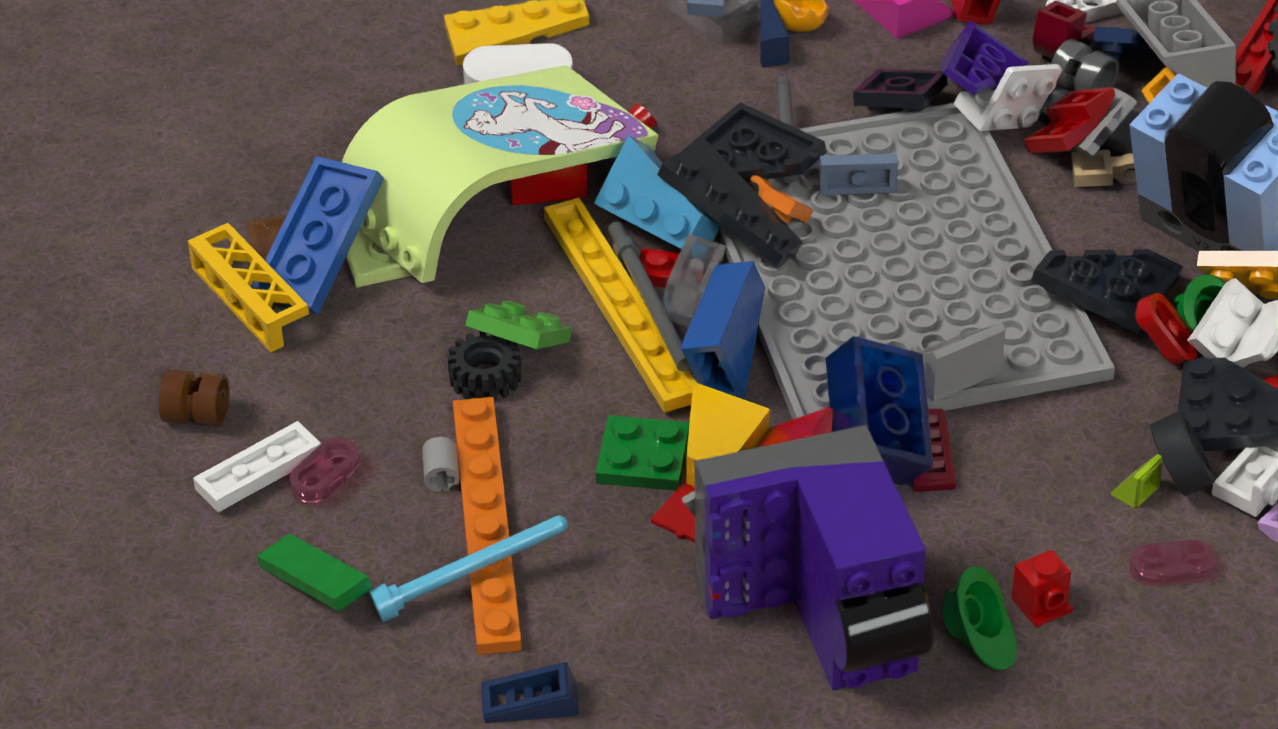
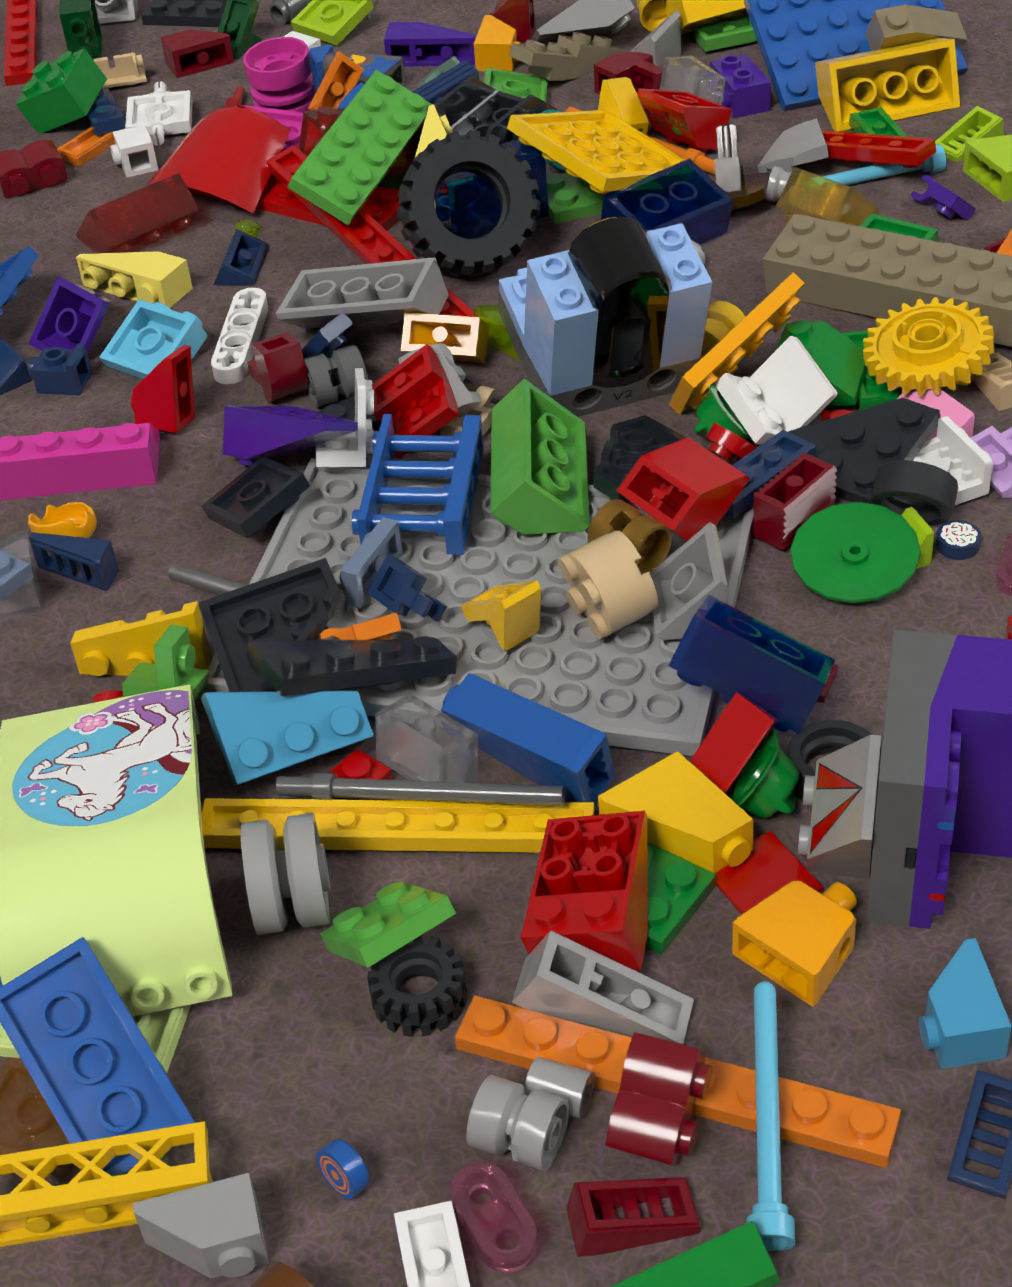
camera: 60 degrees left, 0 degrees up
none -> yellow wing [70,601,212,676]
none -> bright green brick [122,625,209,703]
none -> light grey slope [133,1173,269,1278]
none -> light grey wheel [241,812,330,936]
none -> blue tile [316,1139,369,1200]
none -> blue fence [352,414,484,555]
none -> dark blue plate [367,554,447,622]
none -> yellow slope [460,580,541,651]
none -> light grey wheel [466,1075,570,1172]
none -> bright green slope [491,379,590,534]
none -> light grey slope [512,930,694,1045]
none -> red slope [520,810,648,972]
none -> tan brick [557,530,658,640]
none -> dark red slope [566,1177,701,1257]
none -> pearl gold wheel [587,499,672,574]
none -> dark red brick [605,1032,713,1166]
none -> red slope [616,437,750,542]
none -> dark blue plate [725,430,816,518]
none -> light orange torso [732,881,857,1007]
none -> dark red brick [753,453,837,550]
none -> green piece [790,502,921,603]
none -> dark azure slope [918,938,1012,1069]
none -> tile [936,520,981,560]

